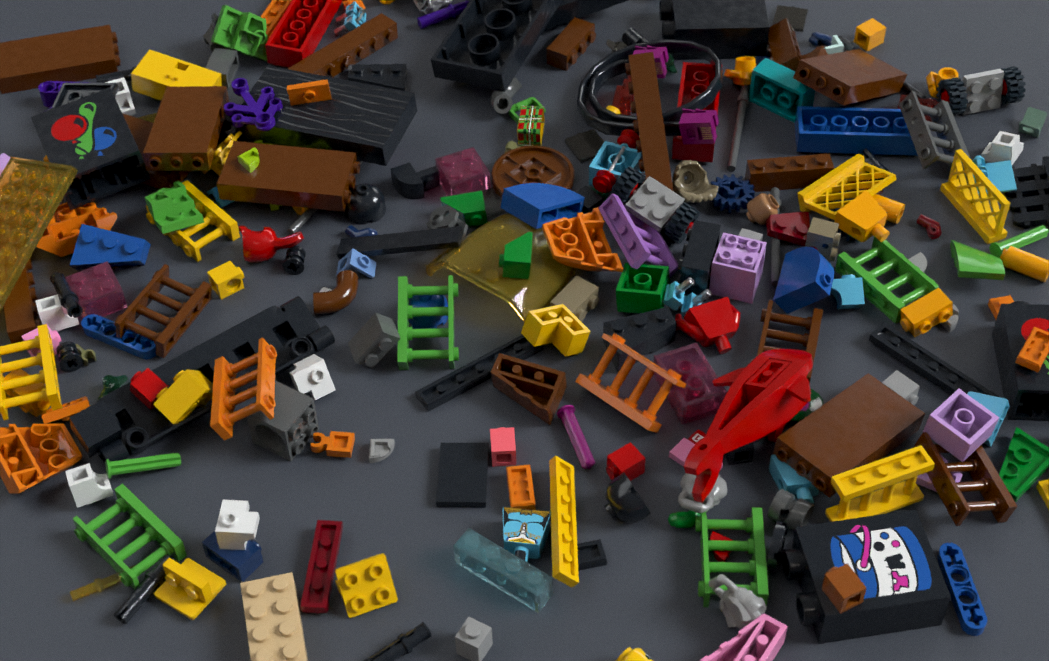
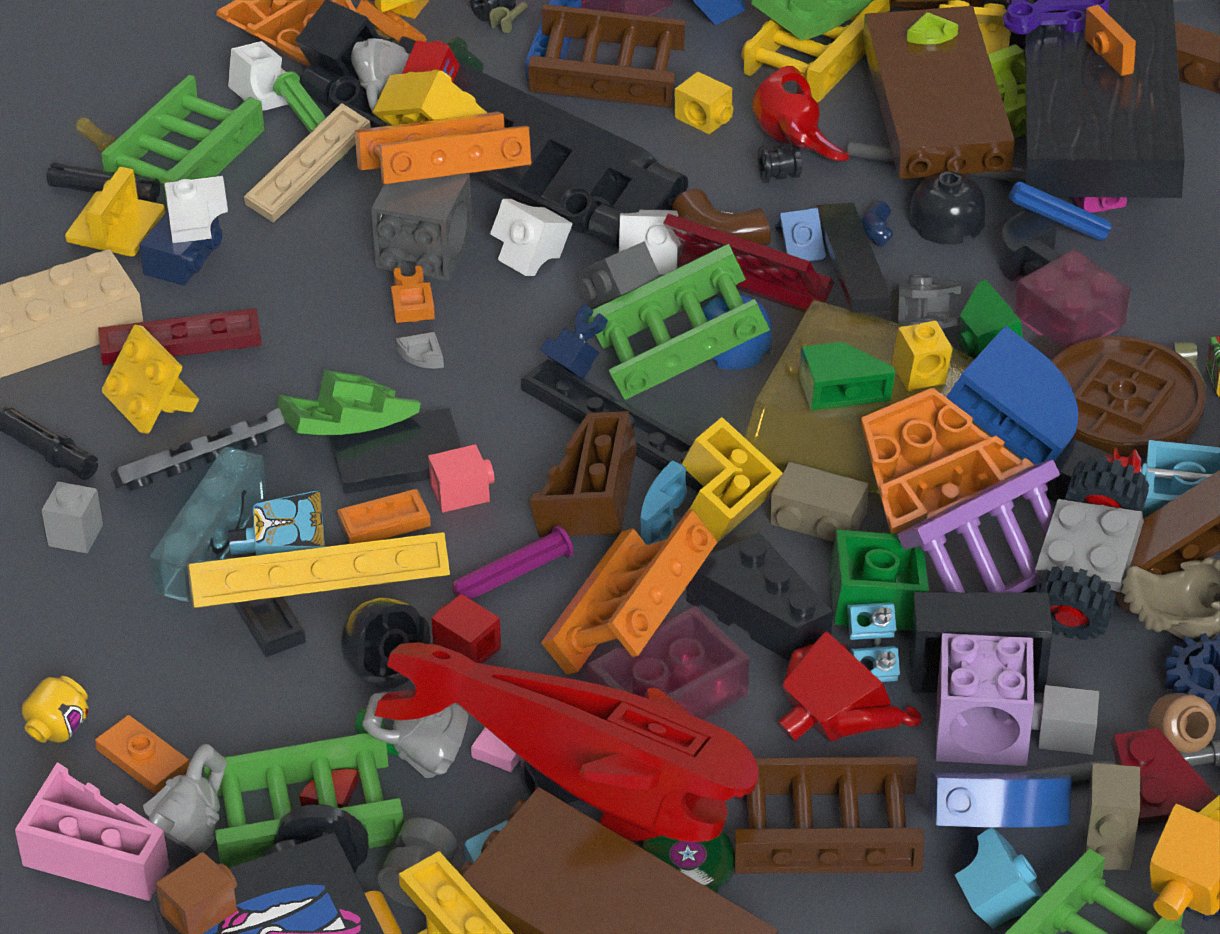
camera: 75 degrees right, 5 degrees down
none -> orange plate [95,715,190,795]
none -> wing [110,408,285,492]
none -> tan tile [244,103,371,223]
none -> bright green slope [276,370,421,435]
none -> light grey piece [351,39,410,118]
none -> dark blue piece [539,304,608,379]
none -> white brick [619,210,678,275]
none -> dark azure slope [641,460,687,545]
none -> dark red fence [663,213,834,318]
none -> yellow brick [892,321,953,391]
none -> blue axle [1009,182,1112,241]

